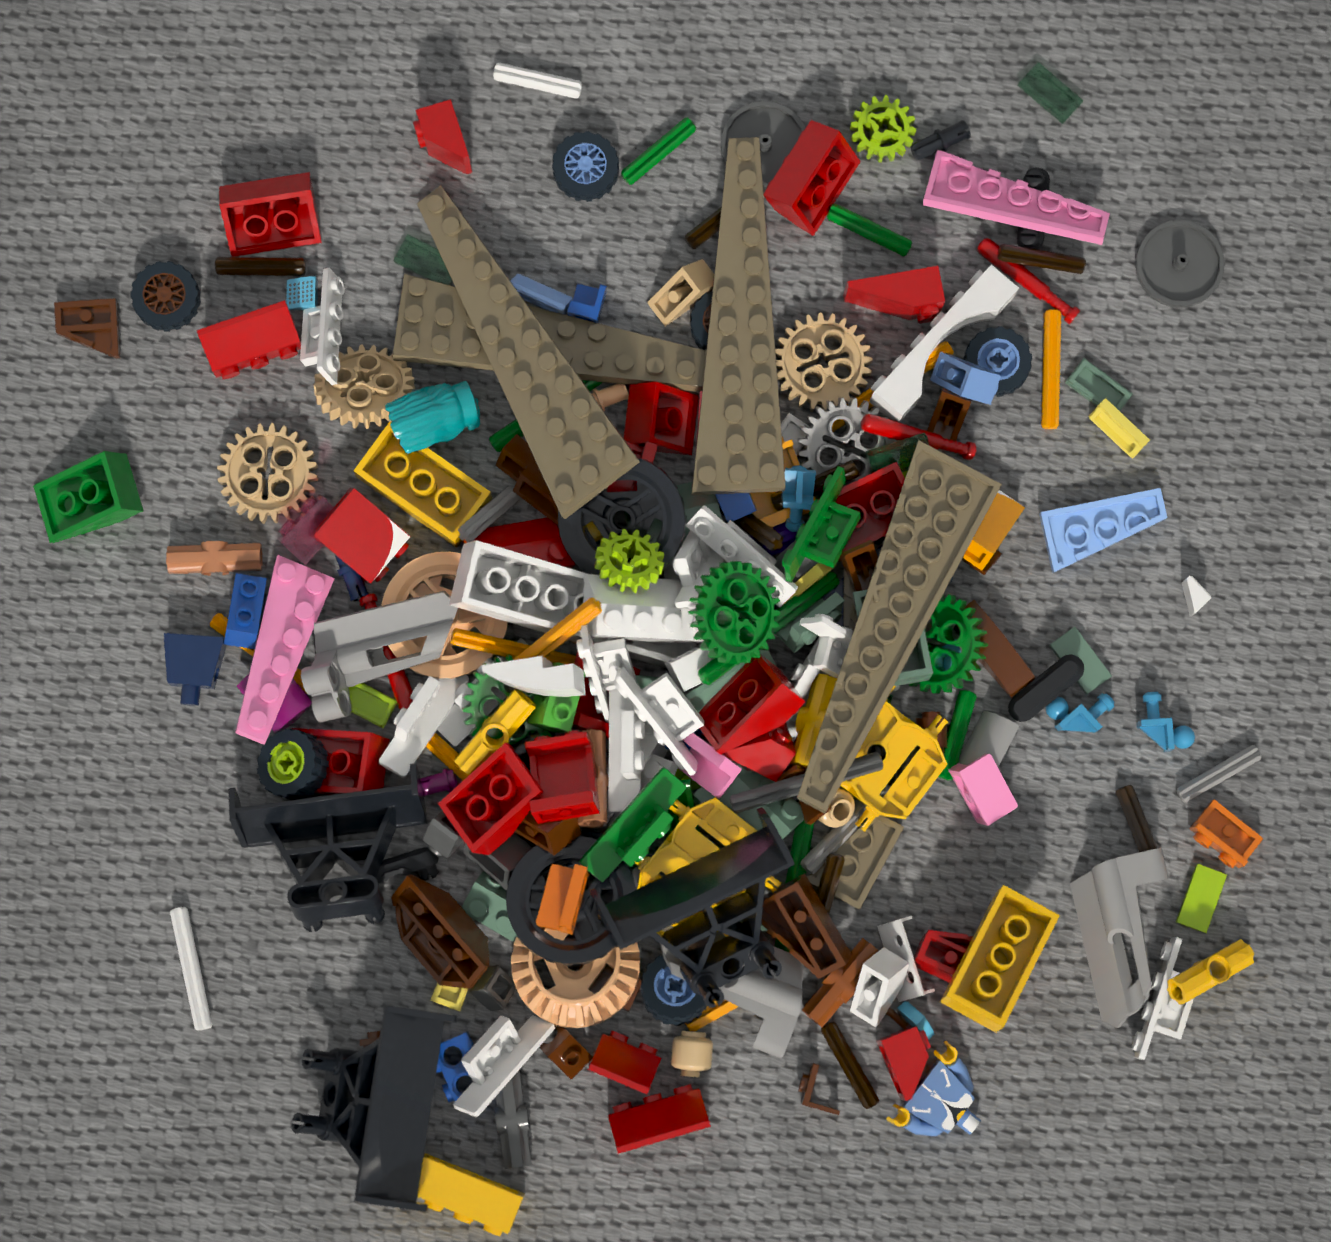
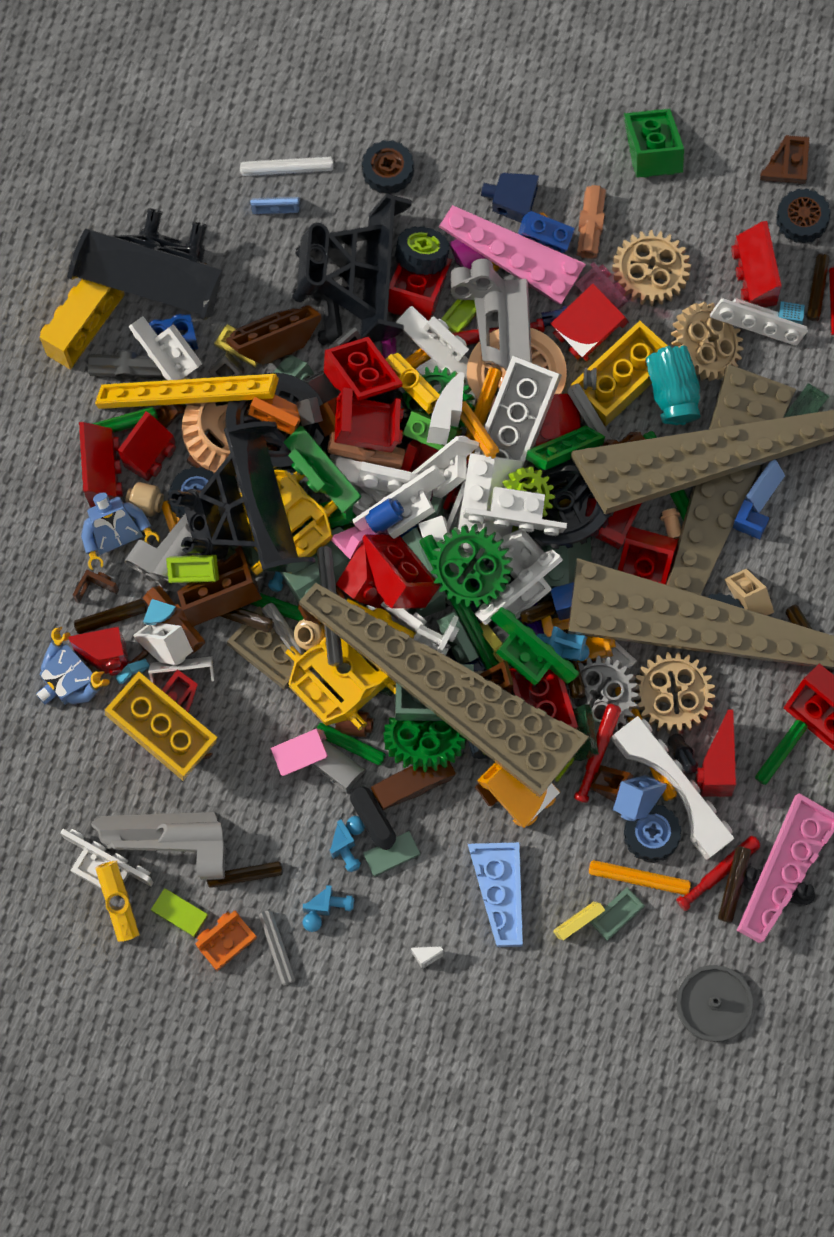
camera: 110 degrees right, 10 degrees down
none -> medium blue torso [81,493,160,570]
none -> green axle [93,407,158,433]
none -> yellow tile [95,374,279,409]
none -> medium azure tile [143,599,176,625]
none -> lime tile [166,555,219,583]
none -> light blue slope [250,197,299,214]
none -> dark grey tile [296,397,323,426]
none -> black wheel [362,140,414,194]
none -> blue brick [365,498,404,533]
none -> white bracket [463,487,567,536]
none -> green plate [526,426,605,470]
none -> dark grey bush [583,368,597,390]
none -> black axle [668,734,698,773]

